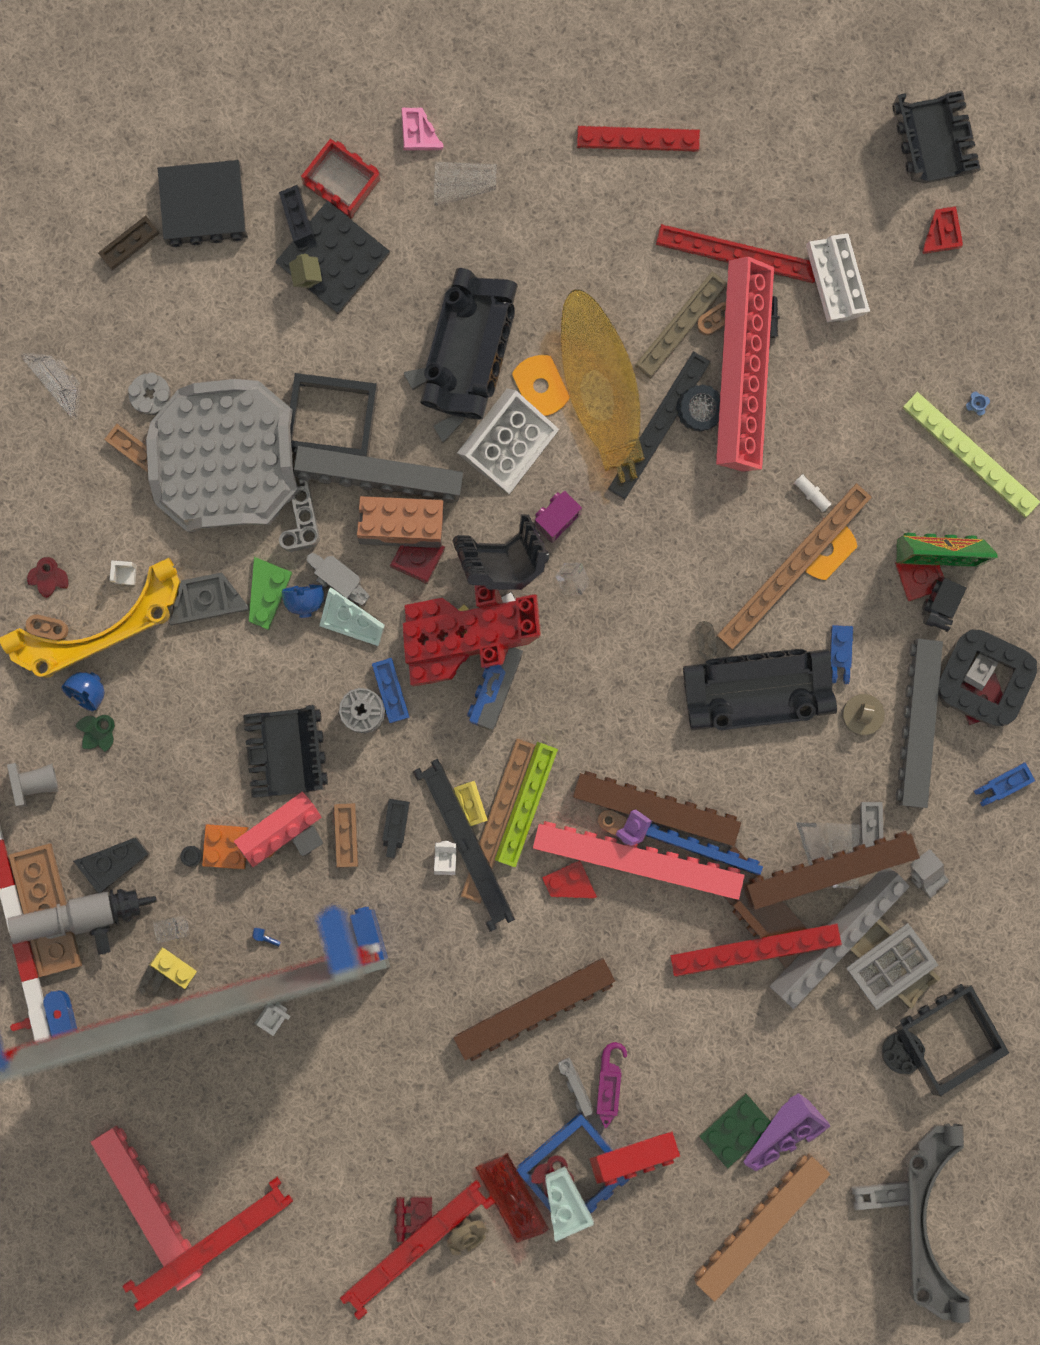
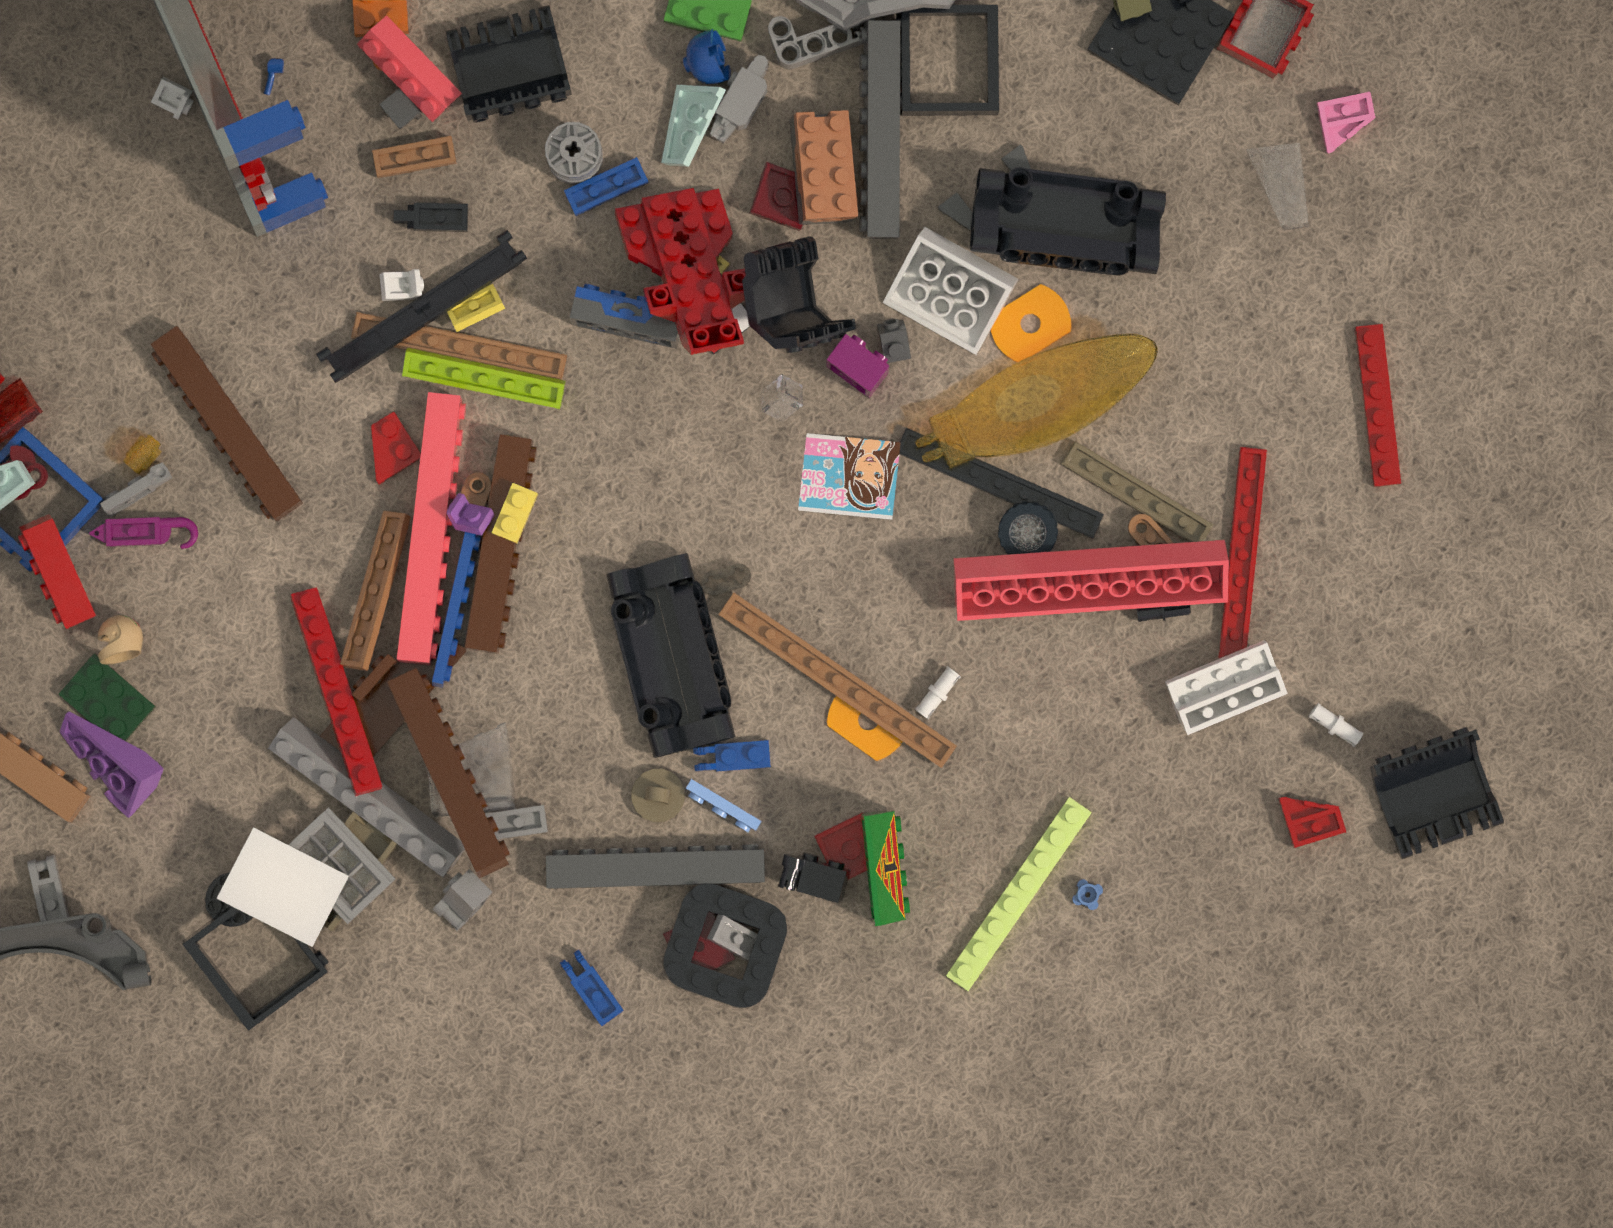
camera: 80 degrees right, 0 degrees up
none -> tan helmet [98,615,143,665]
none -> clear yellow brick [123,434,162,475]
none -> white sticker [217,827,349,947]
none -> medium nougat plate [340,511,411,671]
none -> light yellow plate [492,483,538,544]
none -> light blue plate [686,779,761,833]
none -> sticker [798,433,901,520]
none -> dark grey bracket [877,318,911,363]
none -> white pin [1309,703,1363,747]

